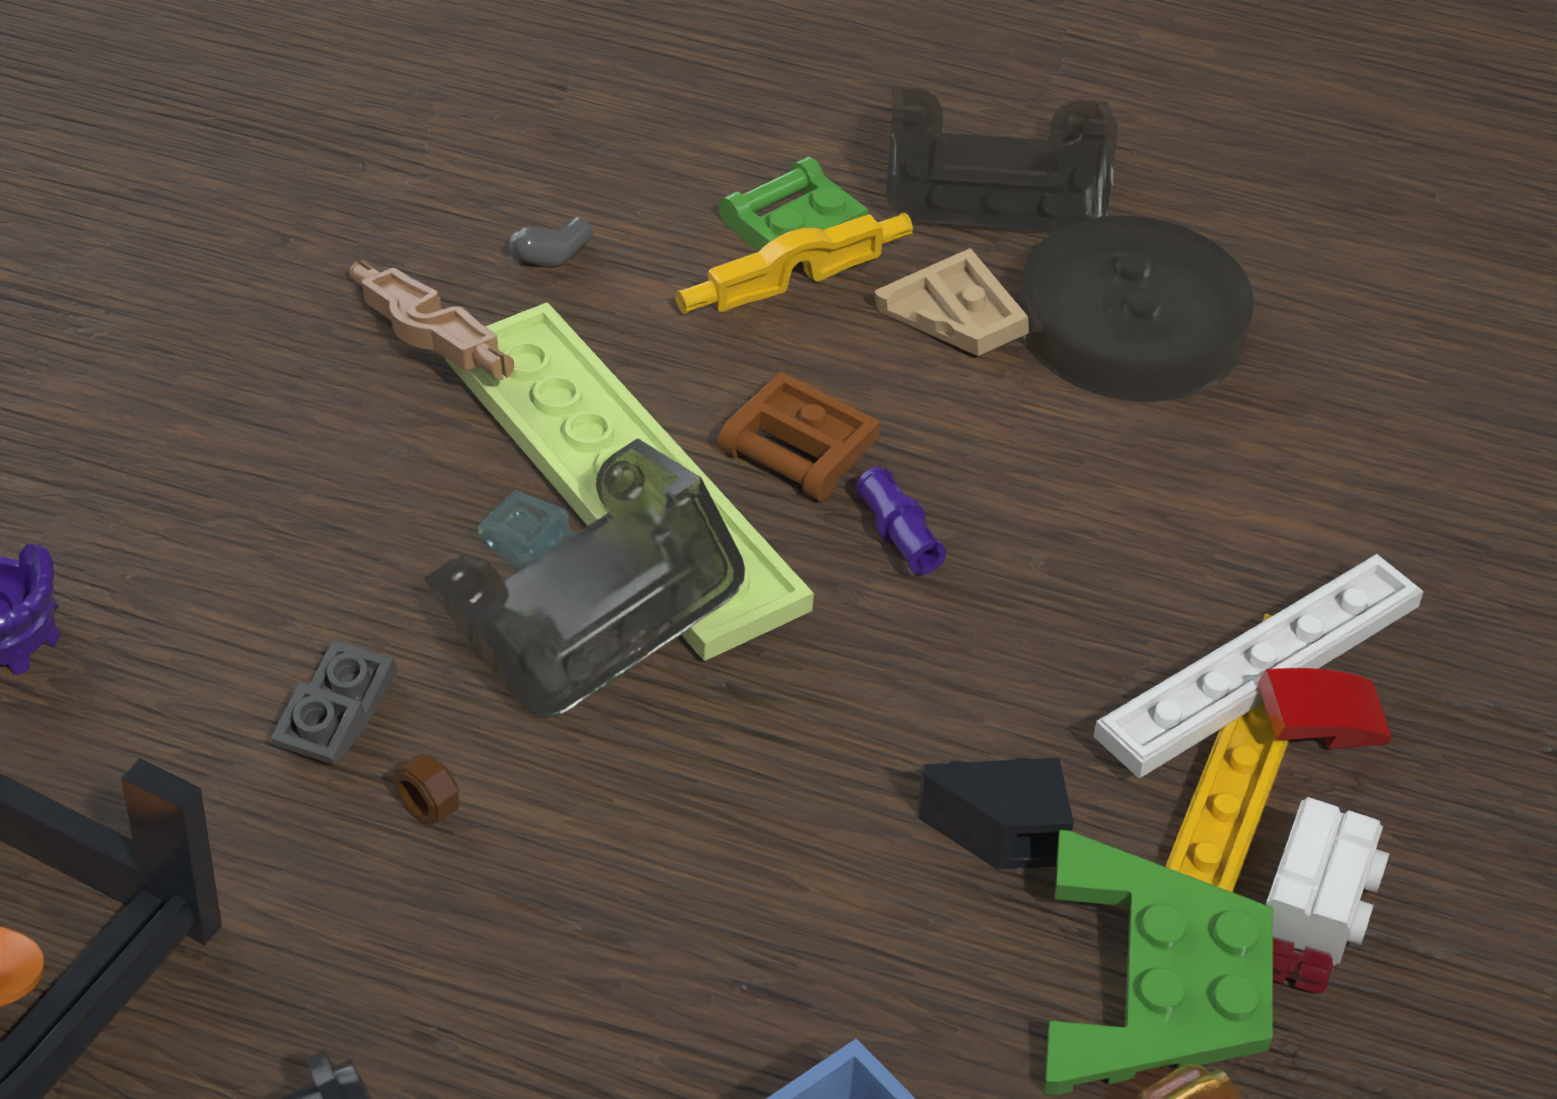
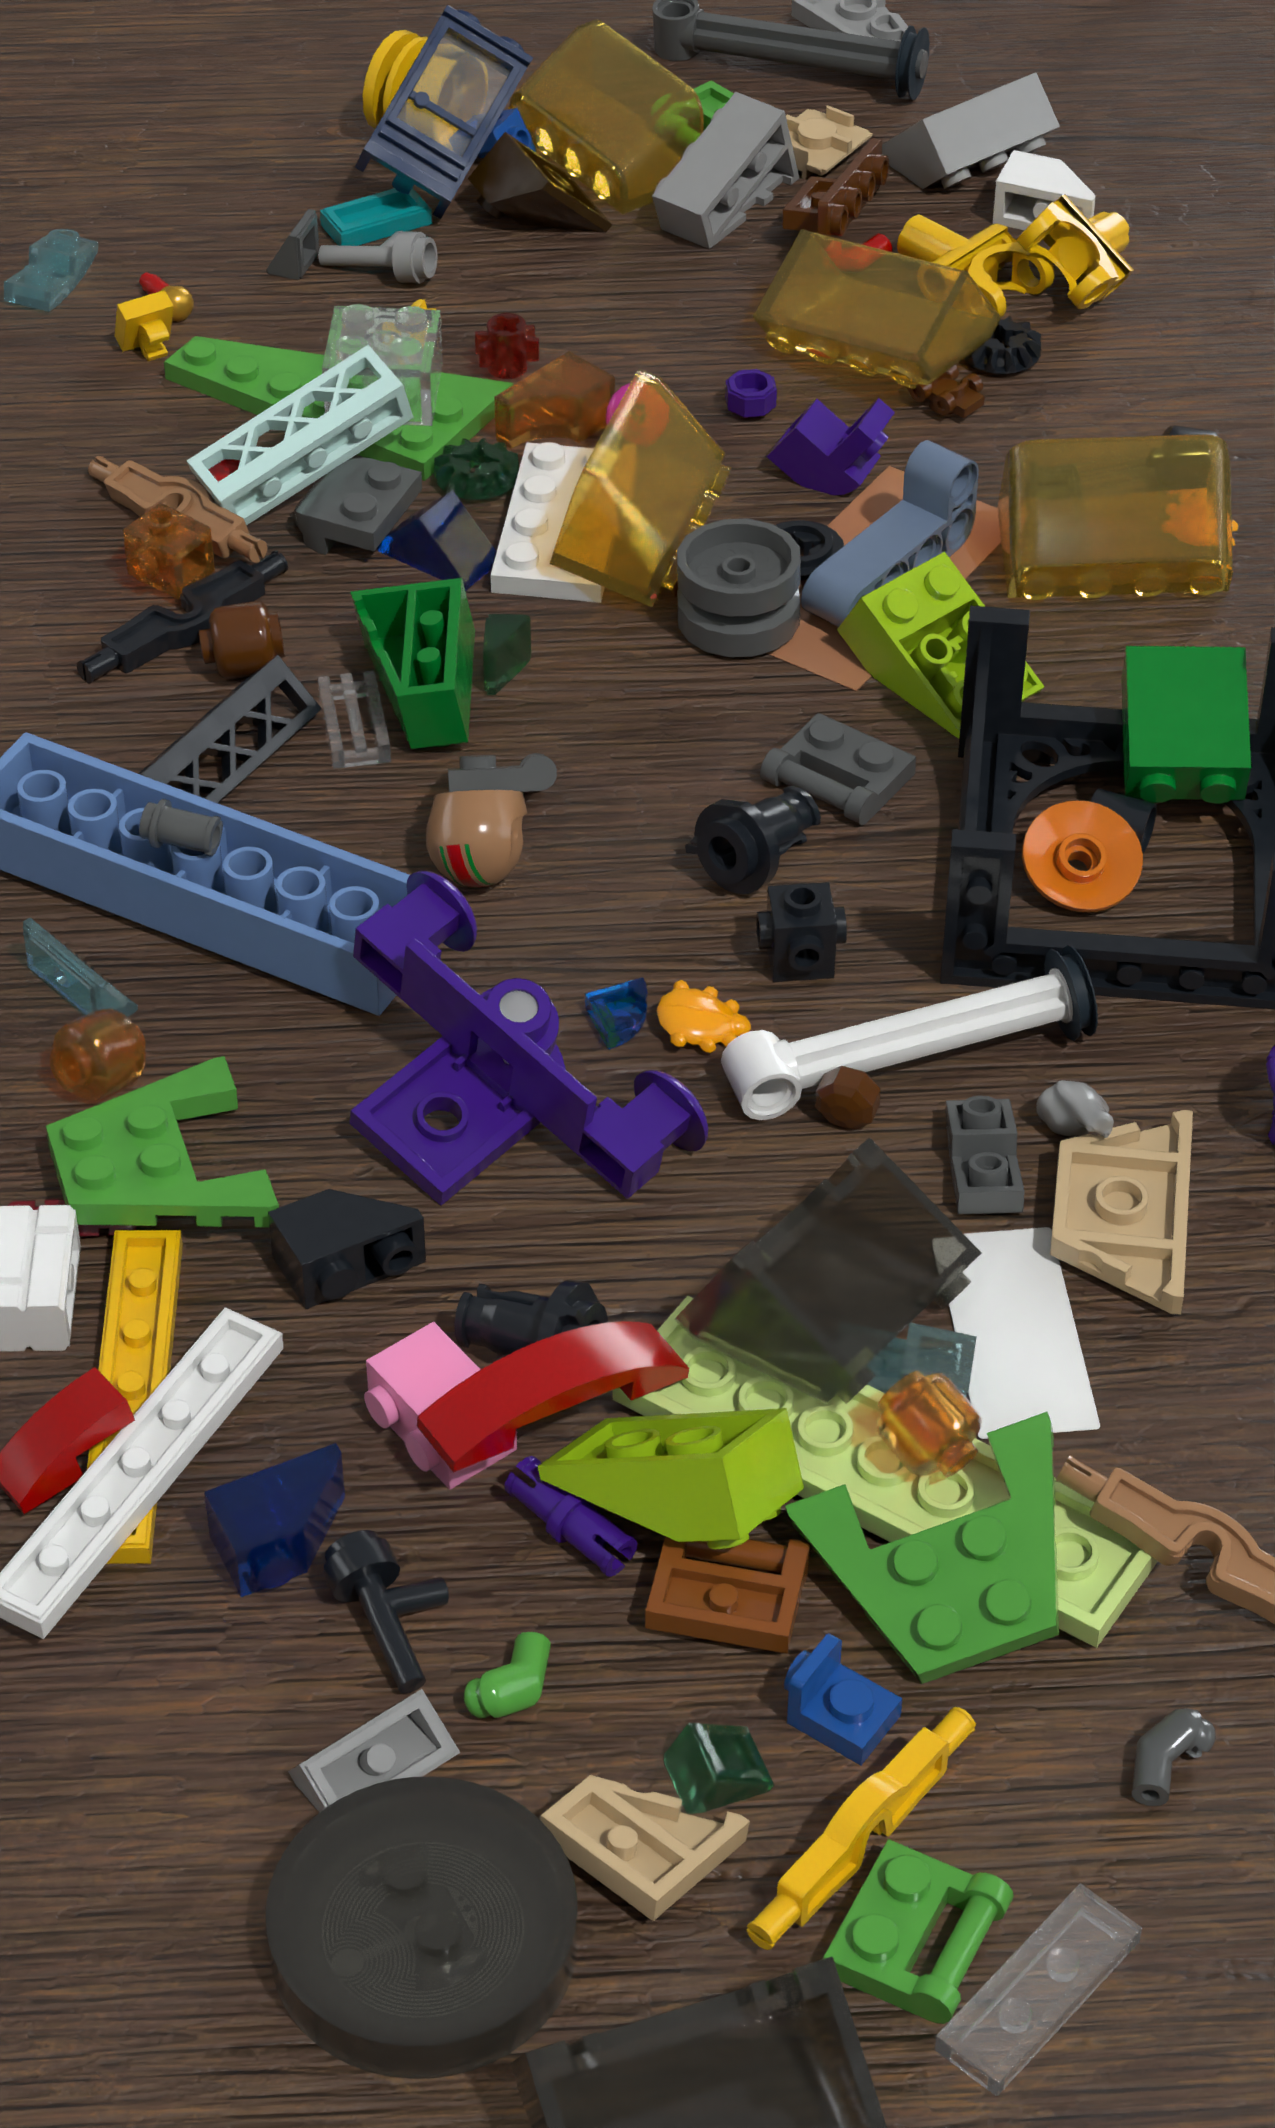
camera: 160 degrees right, 0 degrees up
none -> clear blue slope [204,1443,345,1597]
none -> light grey slope [288,1689,460,1831]
none -> black piece [323,1530,449,1694]
none -> dark purple piece [349,871,708,1206]
none -> bright pink brick [364,1321,517,1490]
none -> red slope [416,1321,689,1473]
none -> black piece [454,1279,608,1356]
none -> bright green arm [464,1632,551,1718]
none -> lime slope [538,1408,804,1549]
none -> clear blue tile [585,977,648,1050]
none -> light orange piece [656,980,751,1053]
none -> clear green slope [664,1723,774,1814]
none -> white piece [721,945,1098,1120]
none -> black brick [756,882,847,982]
none -> blue bracket [784,1633,902,1766]
none -> bright green wing [785,1412,1059,1684]
none -> clear orange head [877,1370,982,1477]
none -> white sticker [935,1227,1100,1439]
none -> clear tile [935,1883,1142,2097]
none -> light grey animal [1036,1080,1114,1138]
none -> tan wing [1050,1110,1193,1315]

